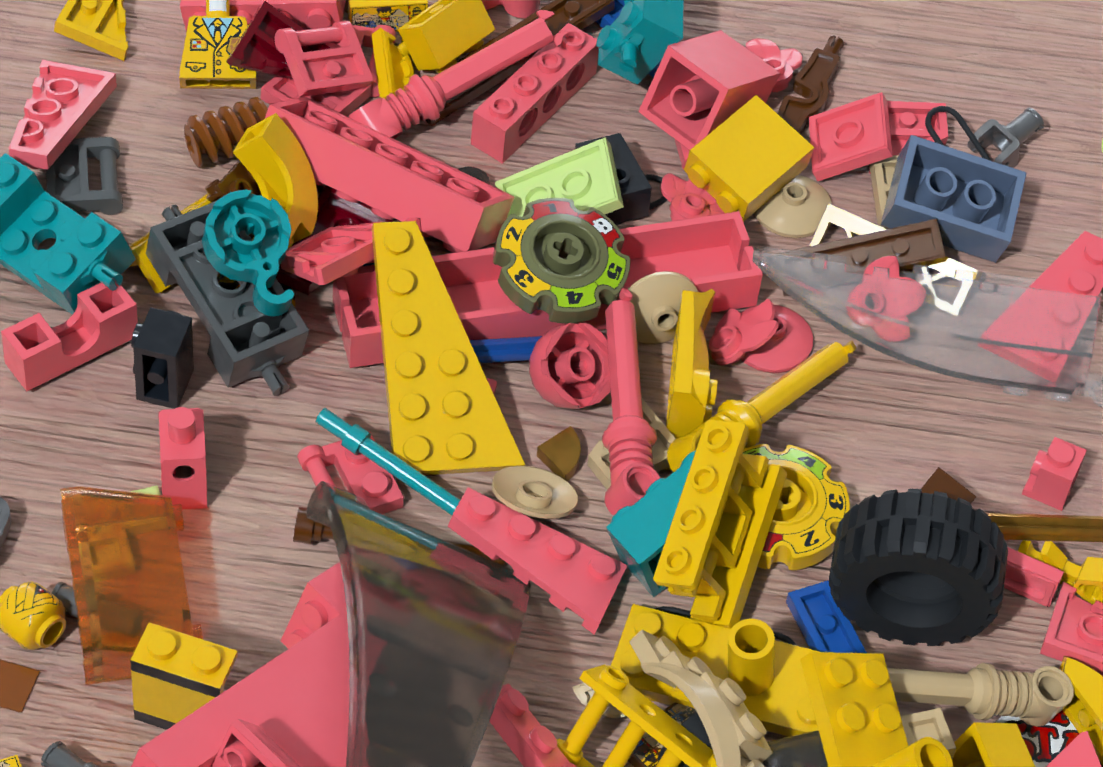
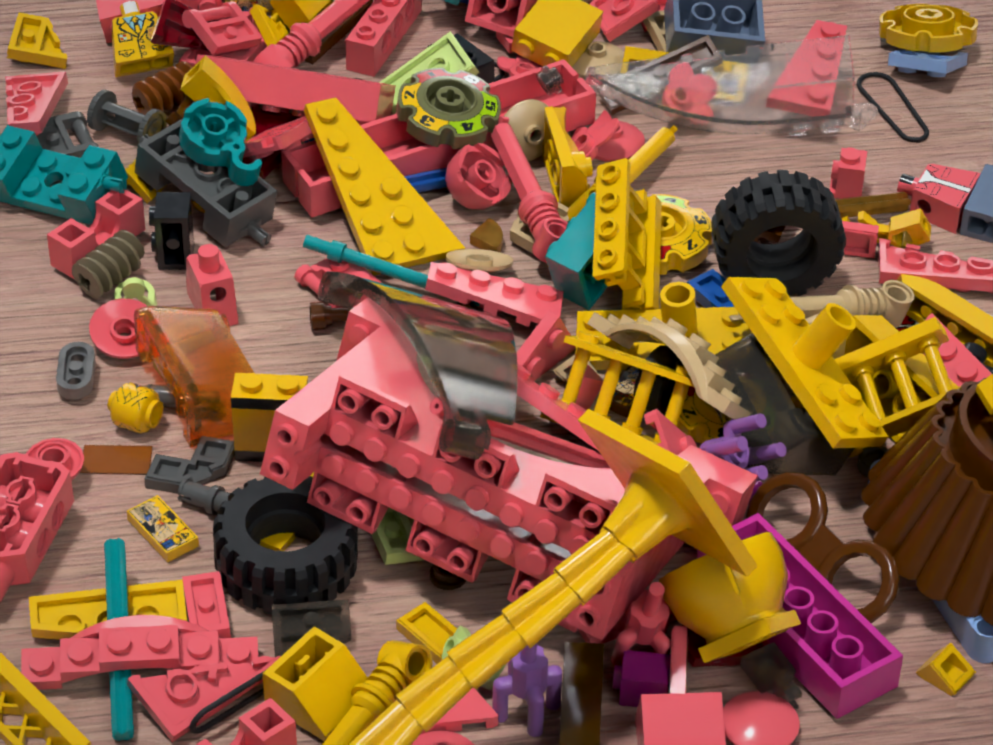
camera: 10 degrees left, 10 degrees down
none -> dark tan piece [72,230,145,299]
none -> dark grey hose [87,89,167,143]
none -> coral dish [89,298,159,359]
none -> yellowish green piece [114,277,158,308]
none -> dark grey tile [144,436,235,493]
none -> coral wing [507,310,576,381]
none -> clear smoke plate [536,65,564,96]
none -> coral slope [575,365,603,410]

